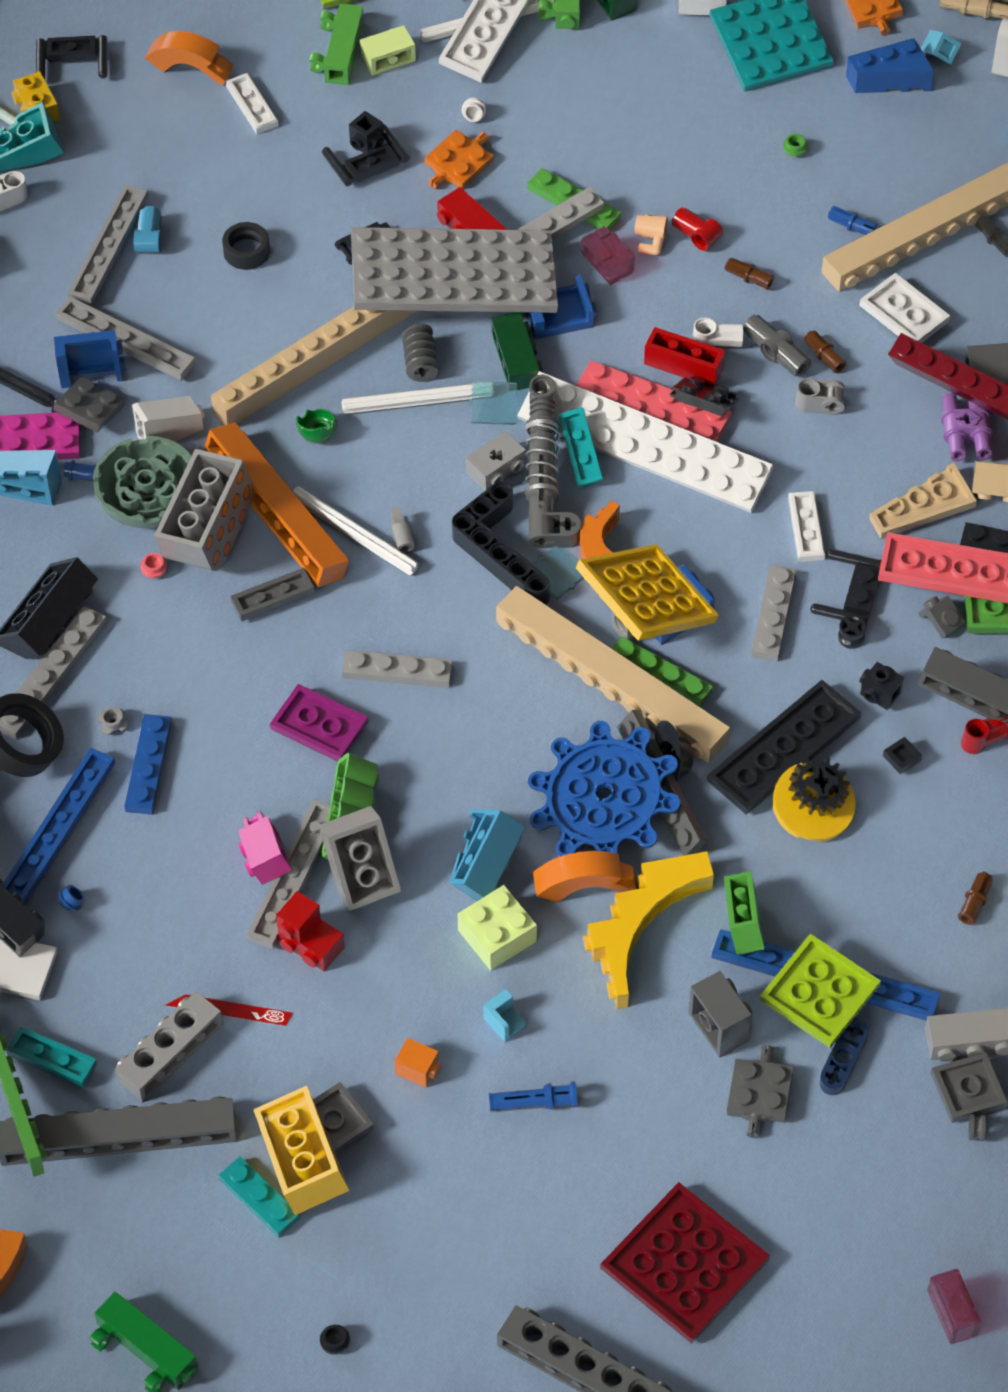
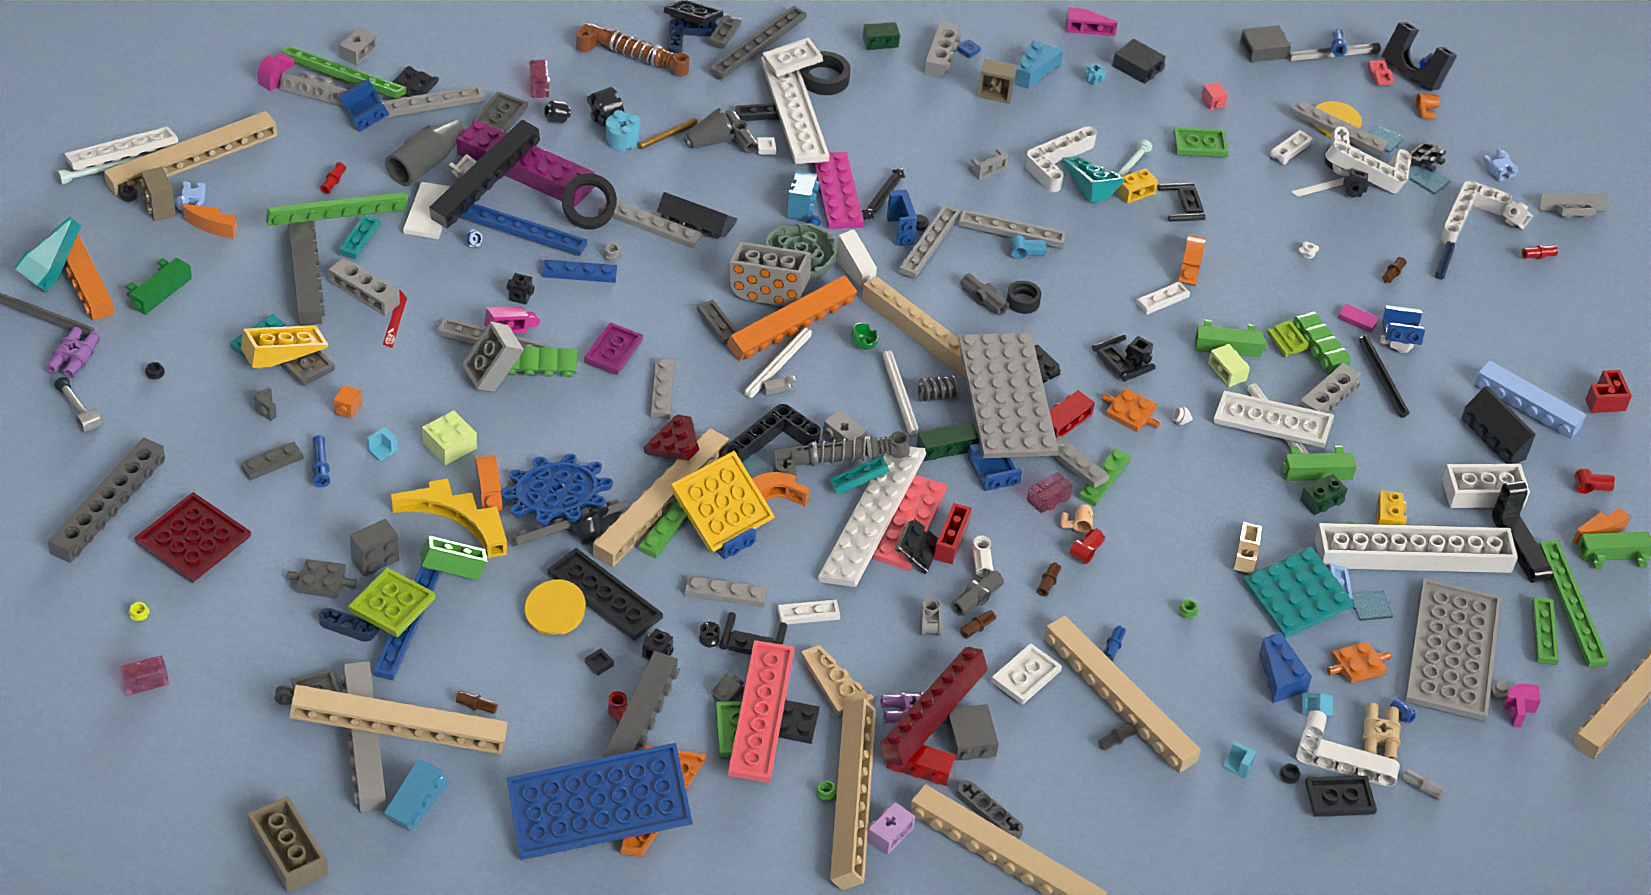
camera: 80 degrees right, 10 degrees down
dark grey plate [53,377,125,433] -> none
red brick [276,891,345,971] -> none
dark azure wedge [449,809,525,900] -> none
clear light blue piece [469,381,519,425] -> none
black gear [788,756,850,816] -> none
none -> neon yellow plate [129,602,150,621]
none -> dark grey plate [241,441,304,480]
none -> dark grey bracket [254,387,277,421]
none -> black brick [507,273,535,305]
none -> dark red plate [643,415,700,461]
none -> dark grey piece [960,273,1009,316]
none -> tan slope [1234,522,1262,574]

